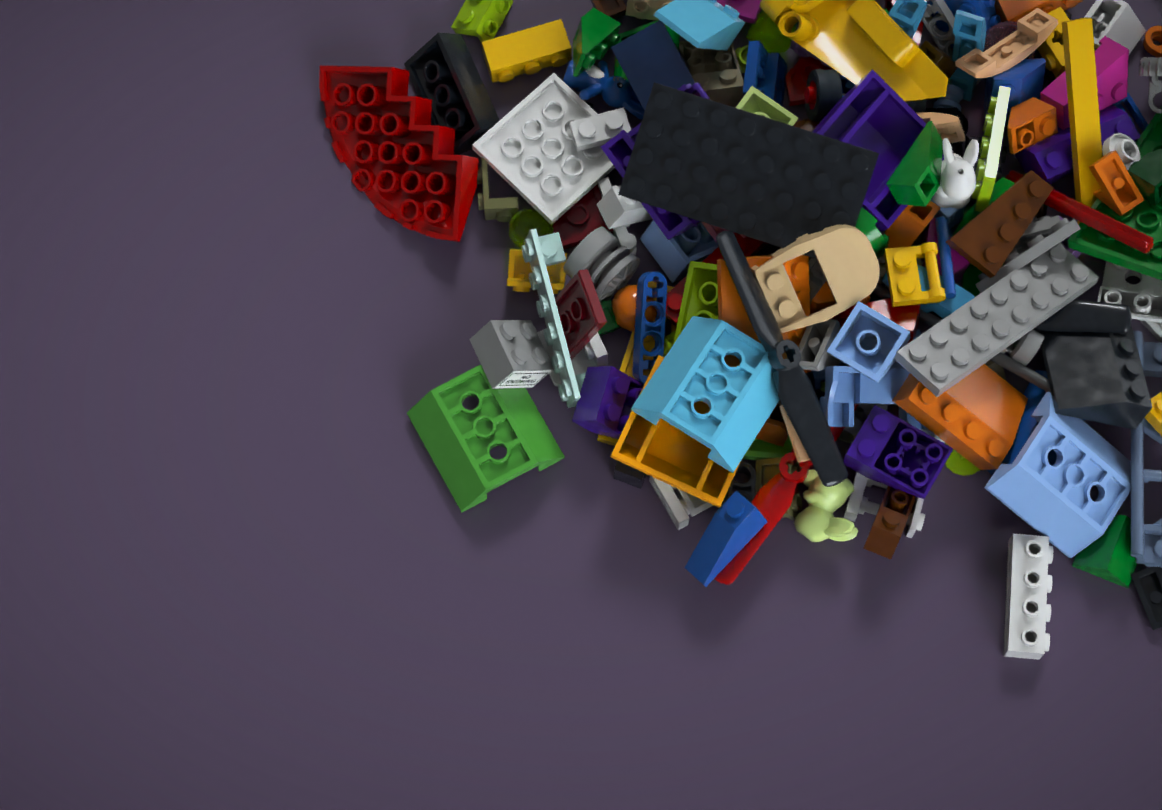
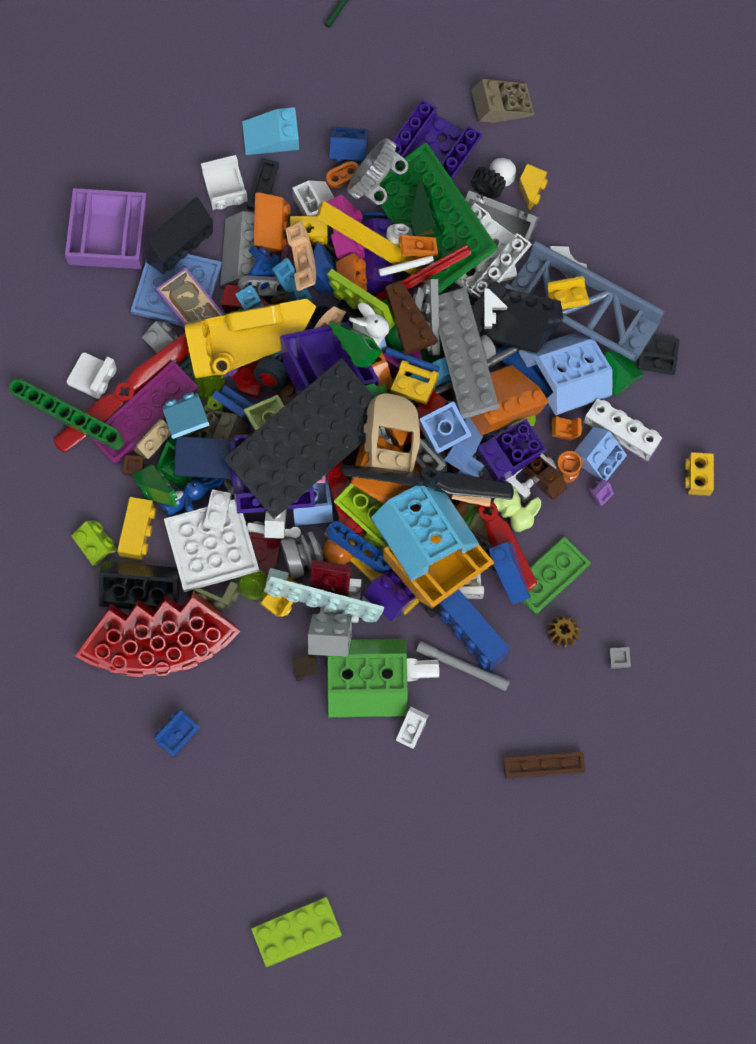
camera: 65 degrees left, 0 degrees up
none -> blue bracket [154,710,200,758]
none -> lime plate [251,897,342,968]
none -> dark brown panel [292,655,319,681]
none -> white bar [378,255,434,277]
none -> white slope [396,707,429,749]
none -> white piece [407,658,439,682]
none -> light grey piece [416,641,510,691]
none -> blue brick [439,589,510,672]
none -> white slope [484,289,507,329]
none -> reddish brown plate [504,752,585,779]
none -> bright green tile [522,536,591,615]
none -> pearl gold gear [547,614,581,648]
none -> orange bracket [552,417,582,441]
none -> orange wheel [556,451,582,483]
none -> light blue slope [574,427,627,481]
none -> medium lavender tile [588,479,614,507]
none -> light grey plate [609,647,631,669]
none -> yellow brick [685,452,714,496]

